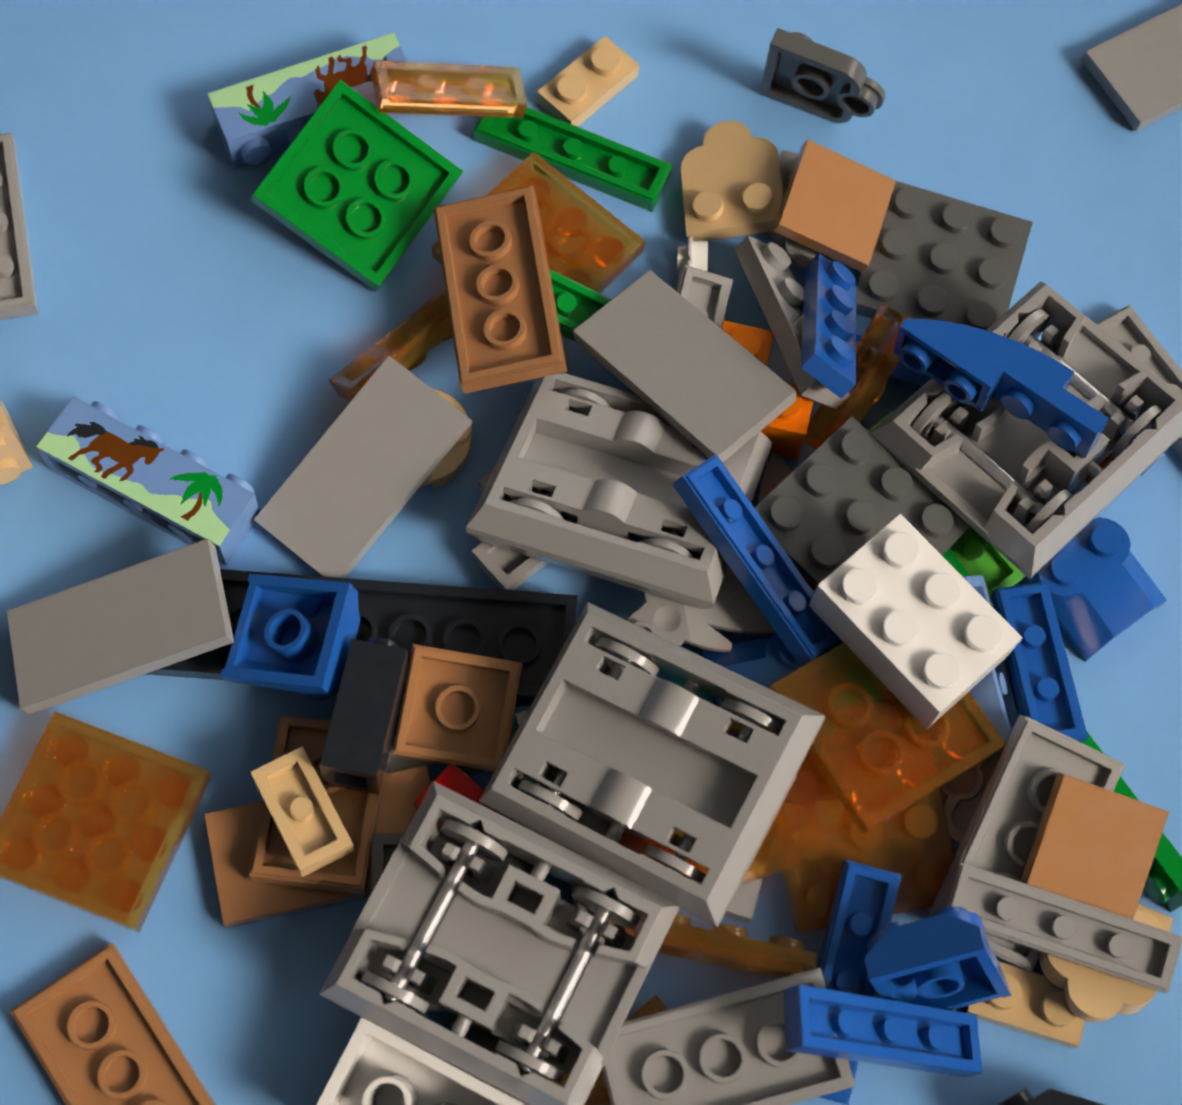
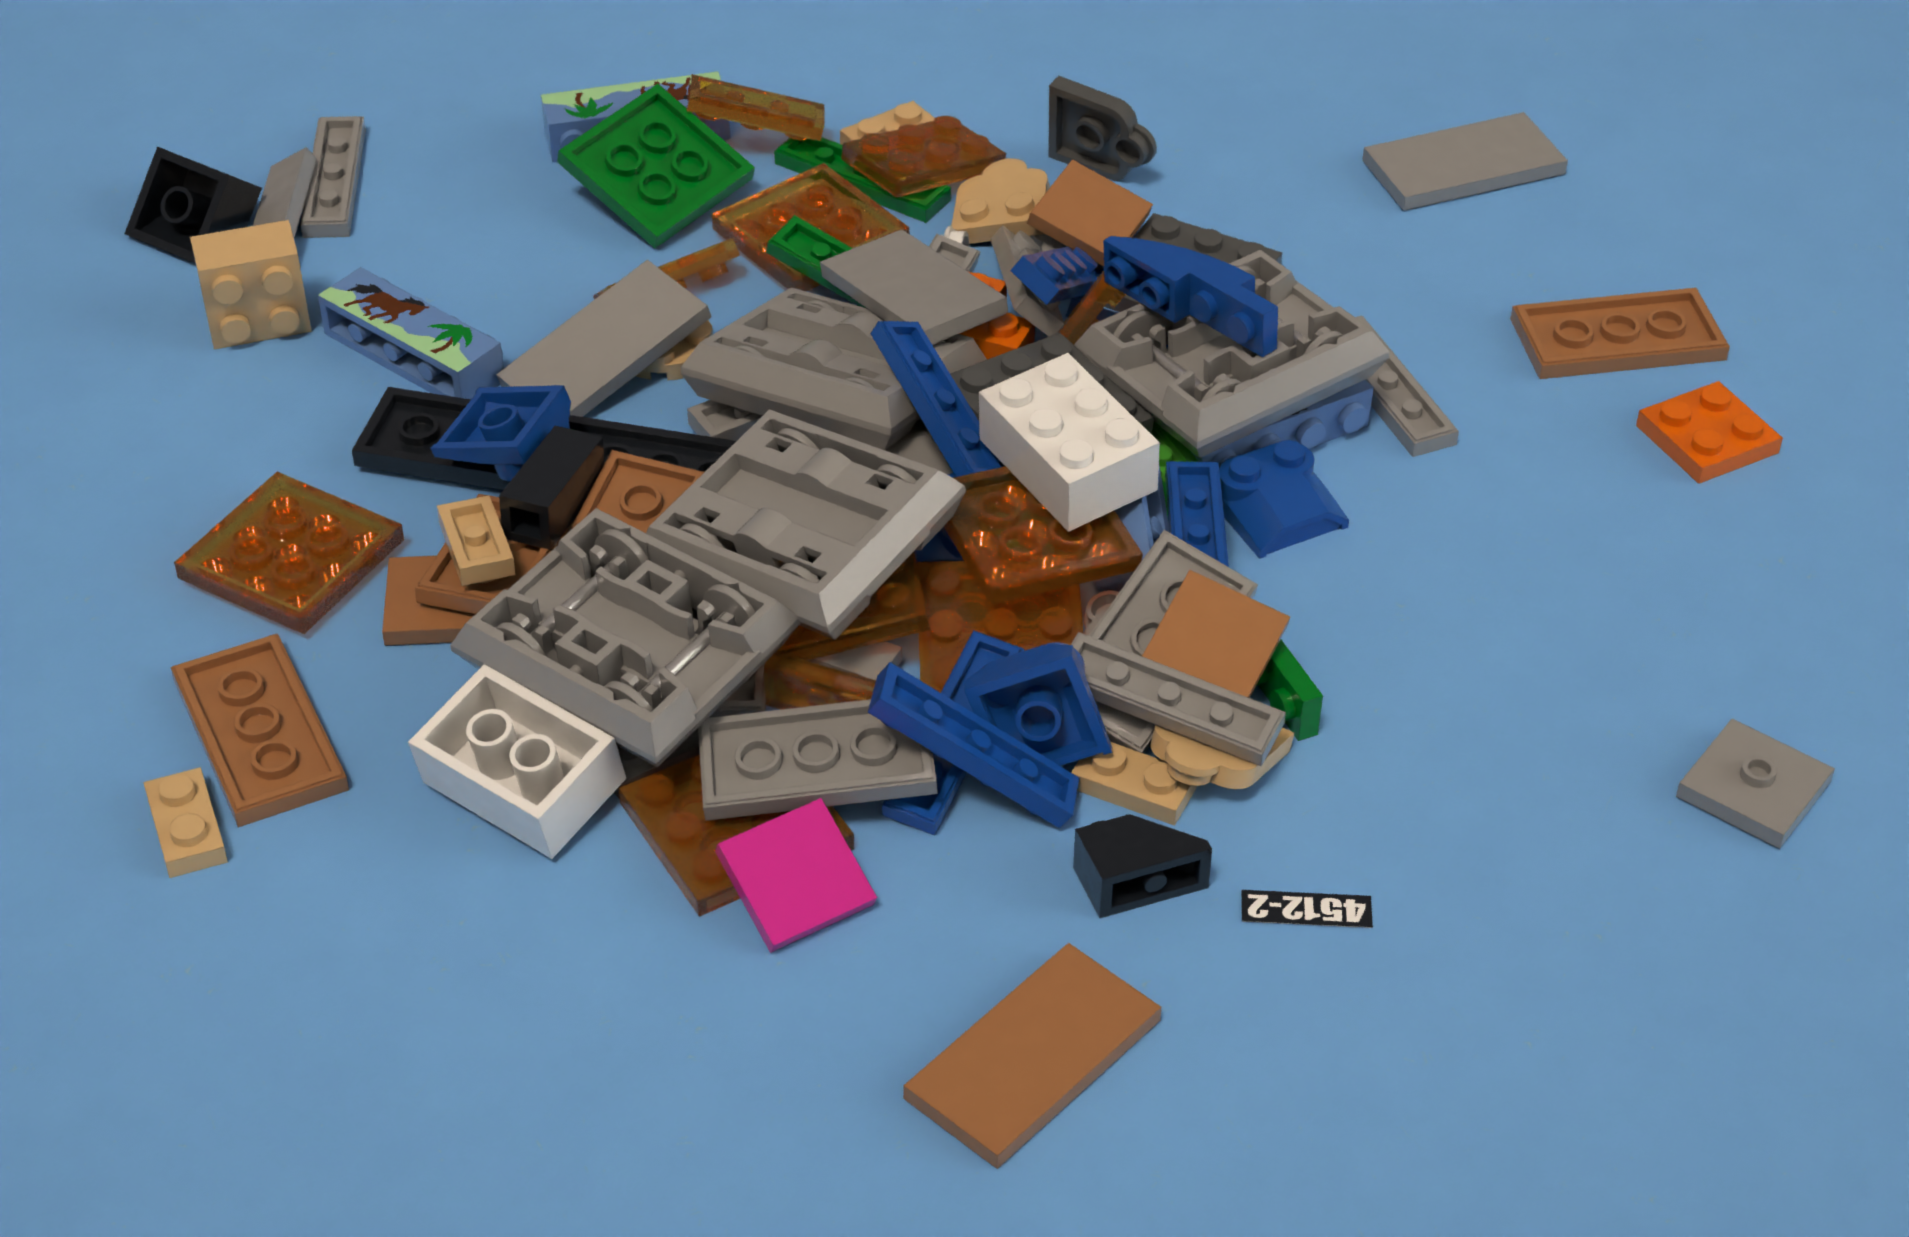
camera: 15 degrees right, 25 degrees down
light grey tile [7,539,234,715] -> none
medium nougat tile [434,185,567,394] -> none
none -> clear orange plate [841,116,1006,198]

